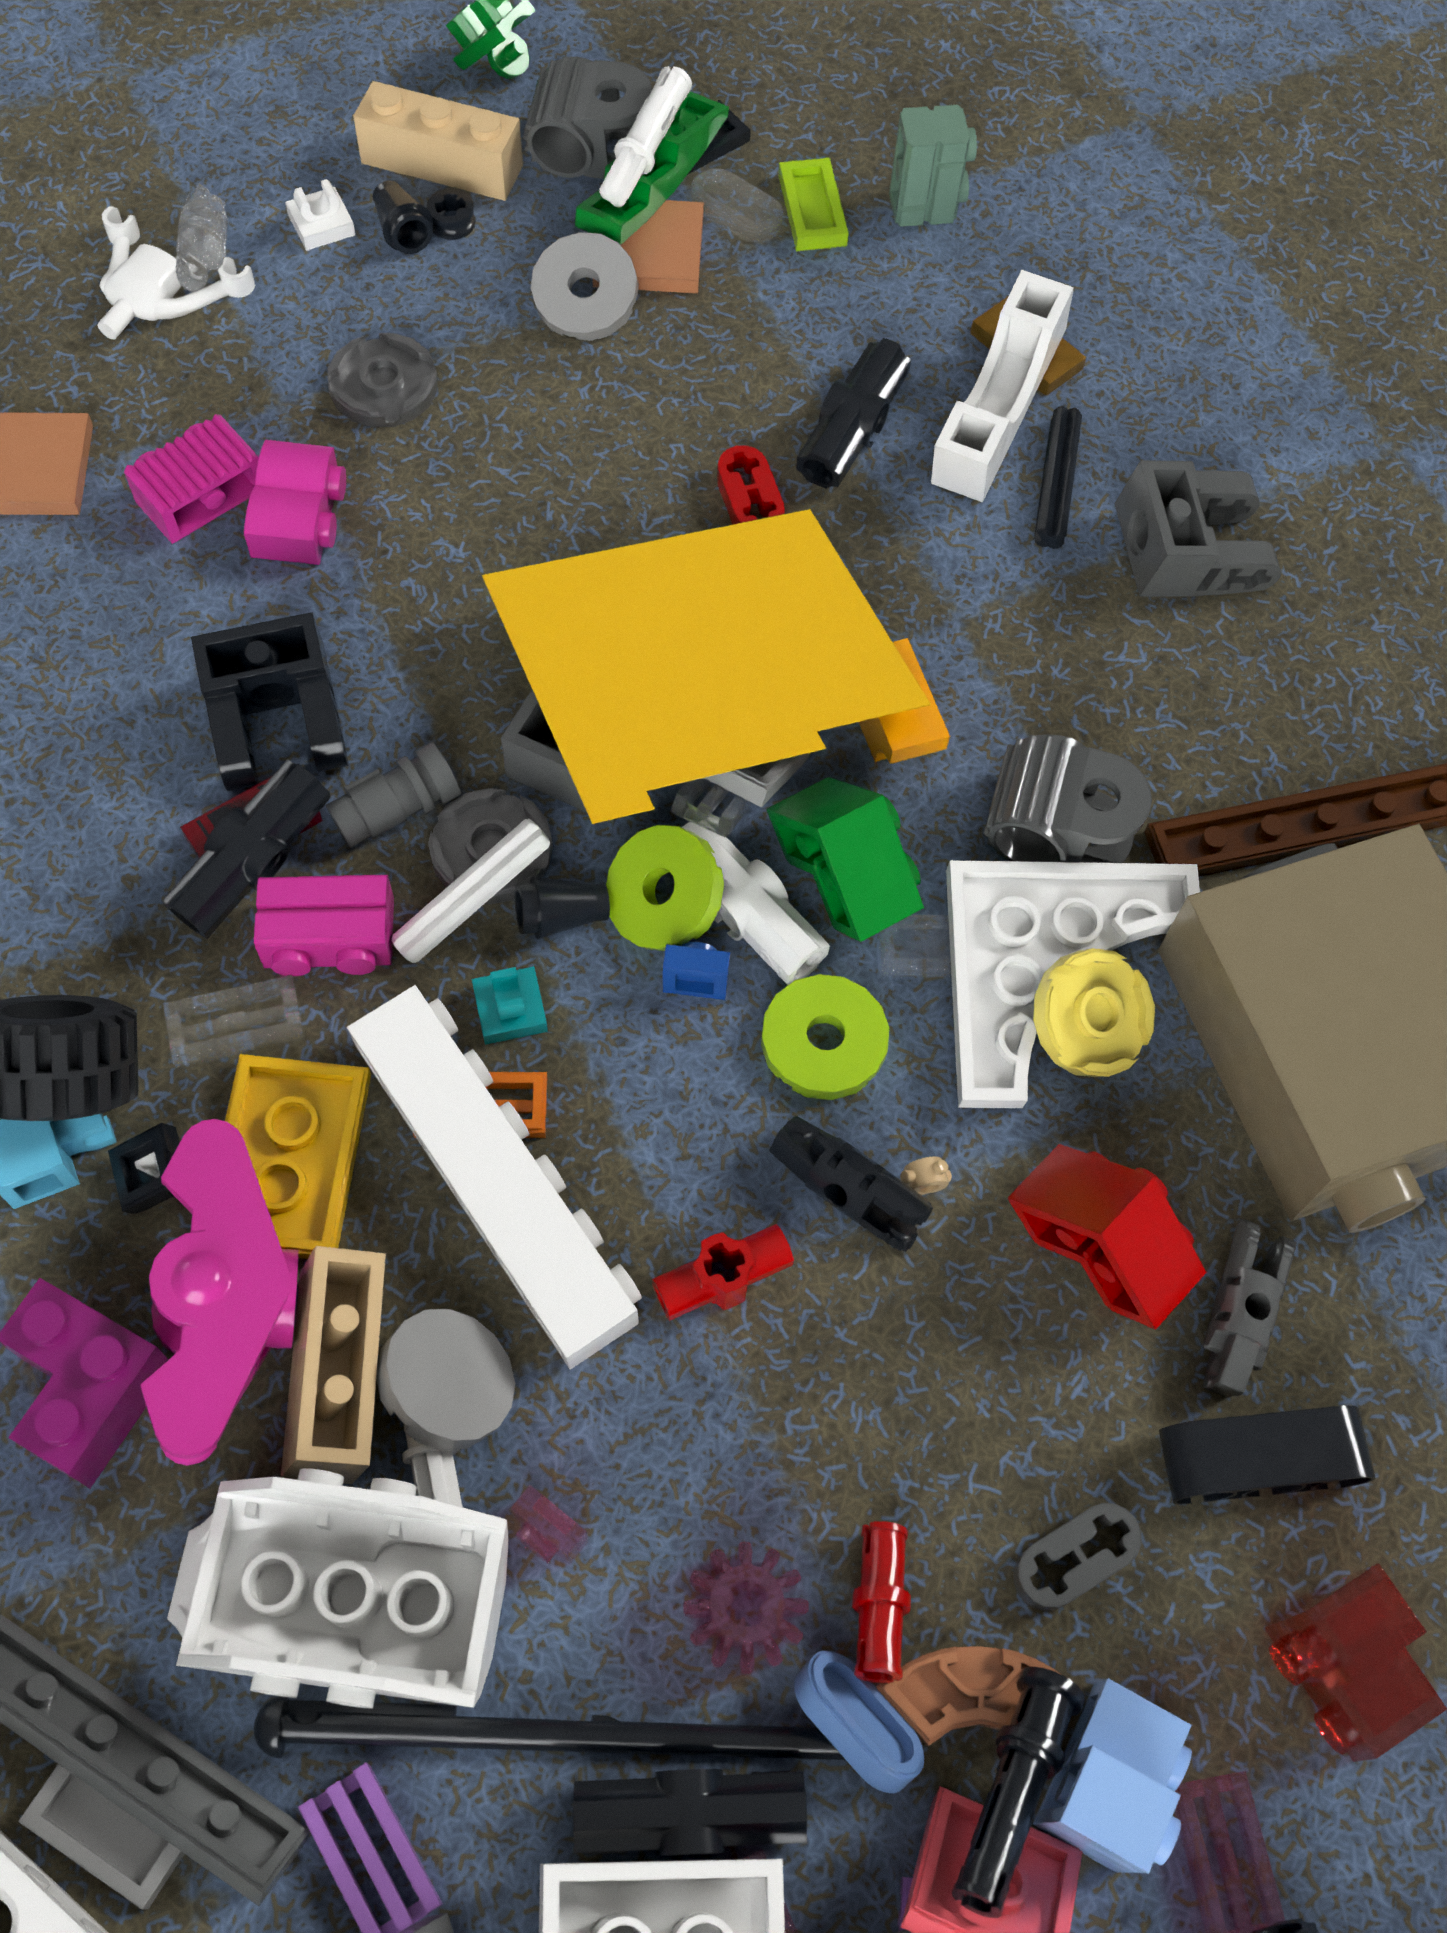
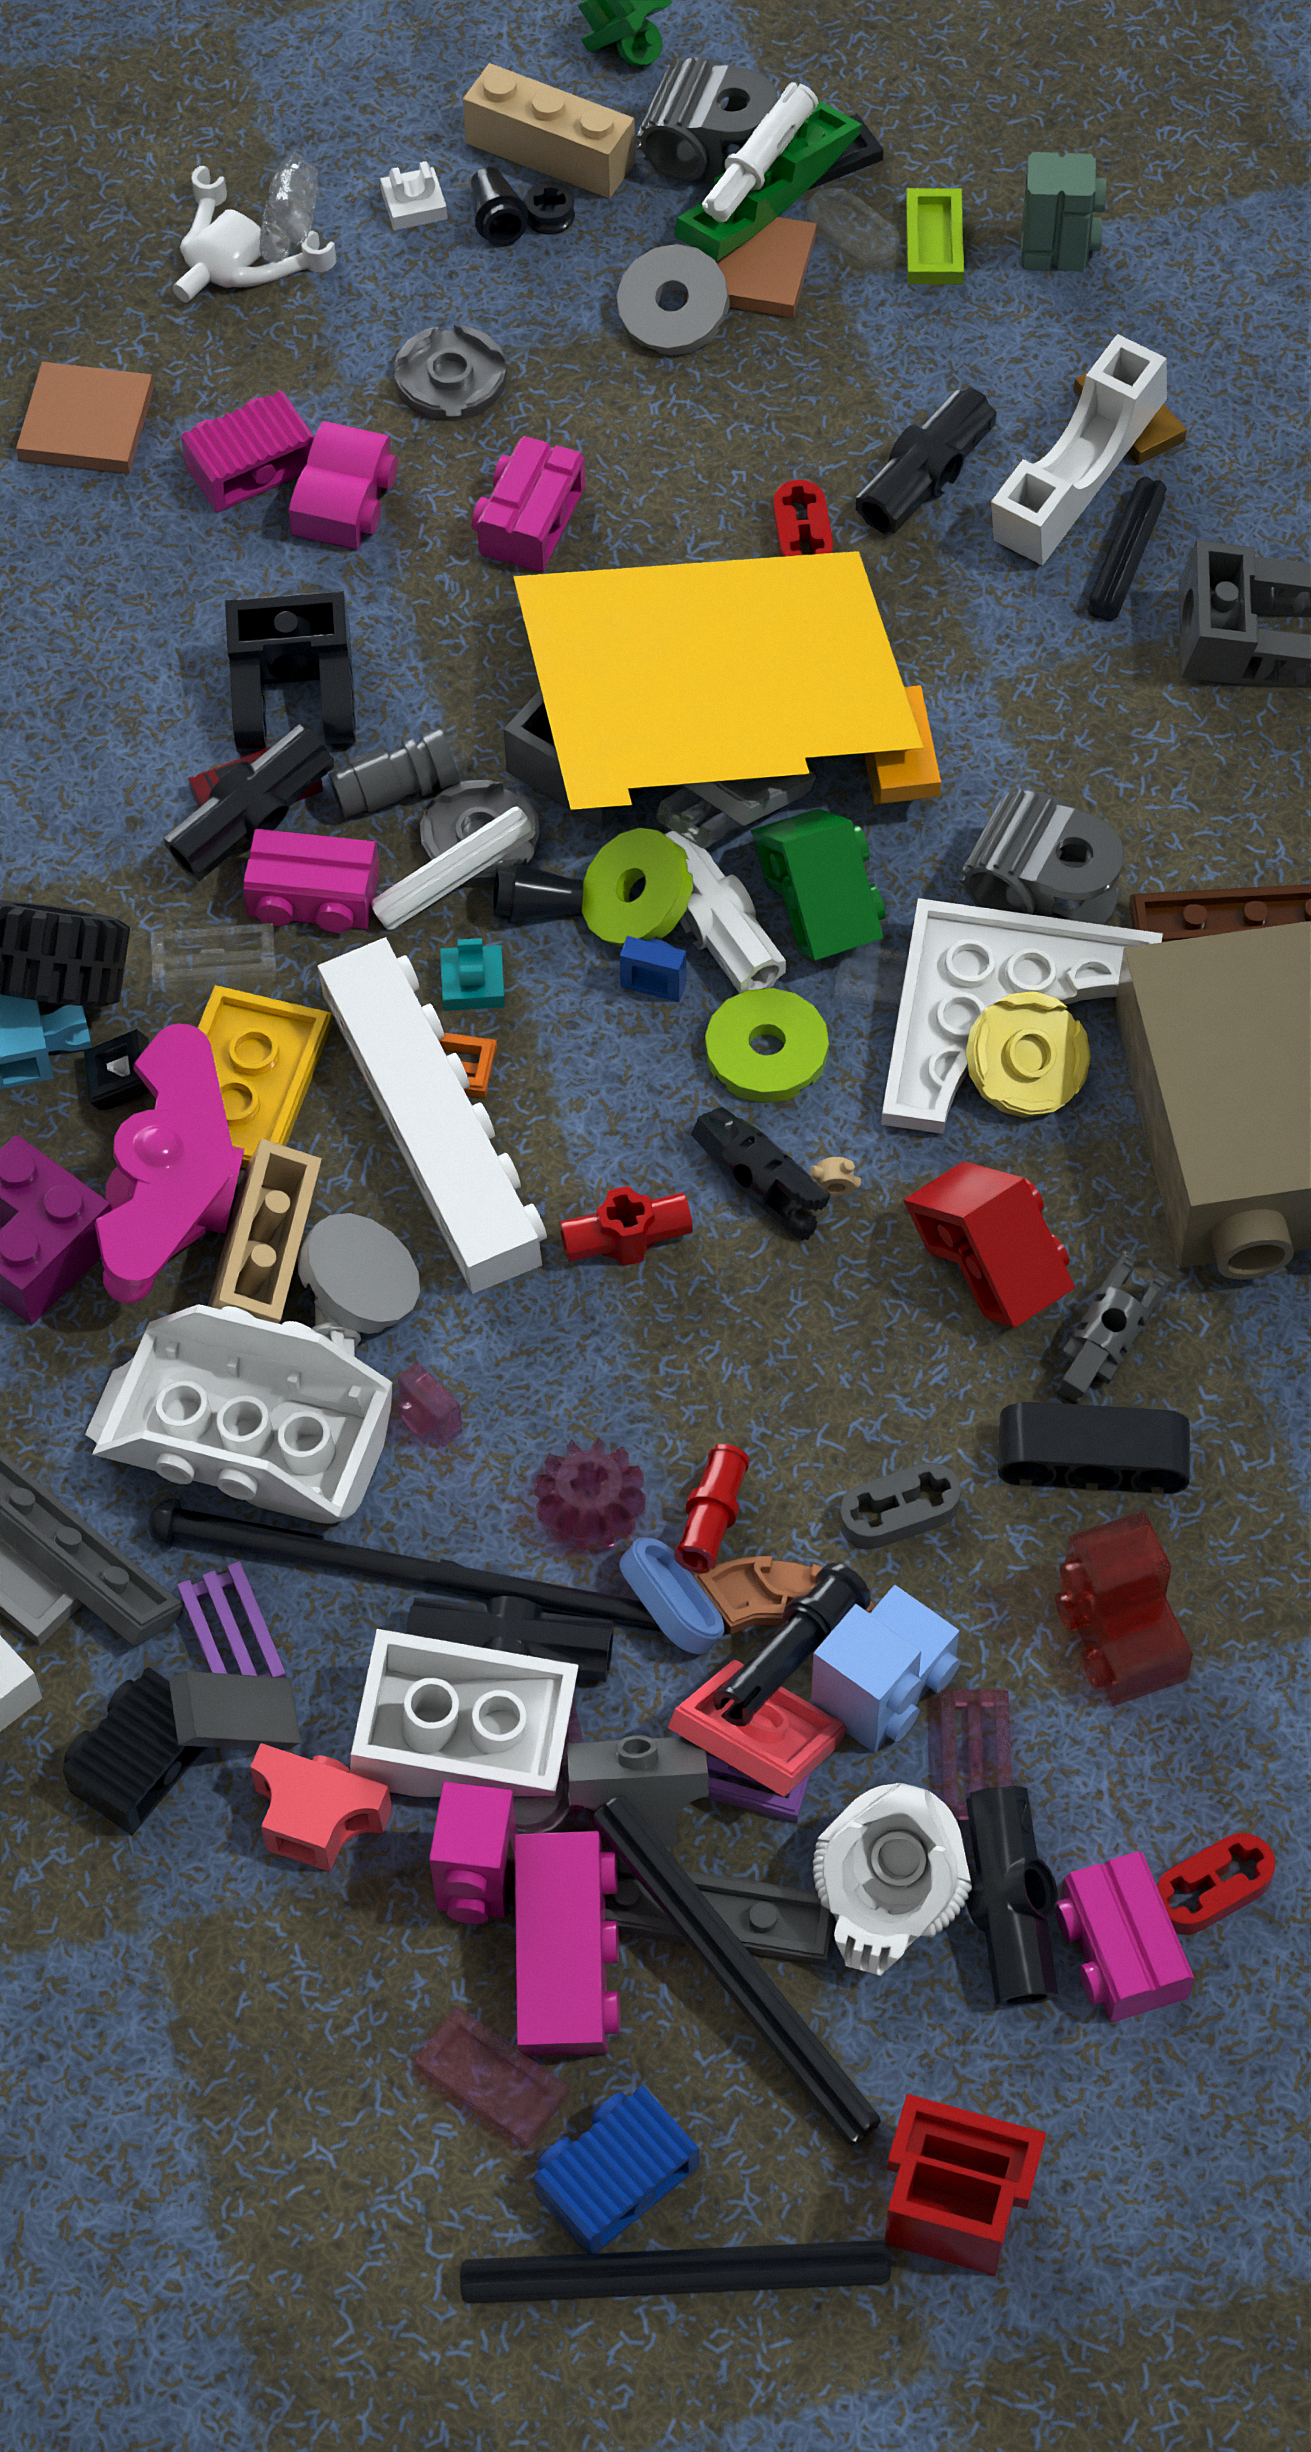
camera: 15 degrees right, 5 degrees down
none -> dark pink brick [471,436,586,572]

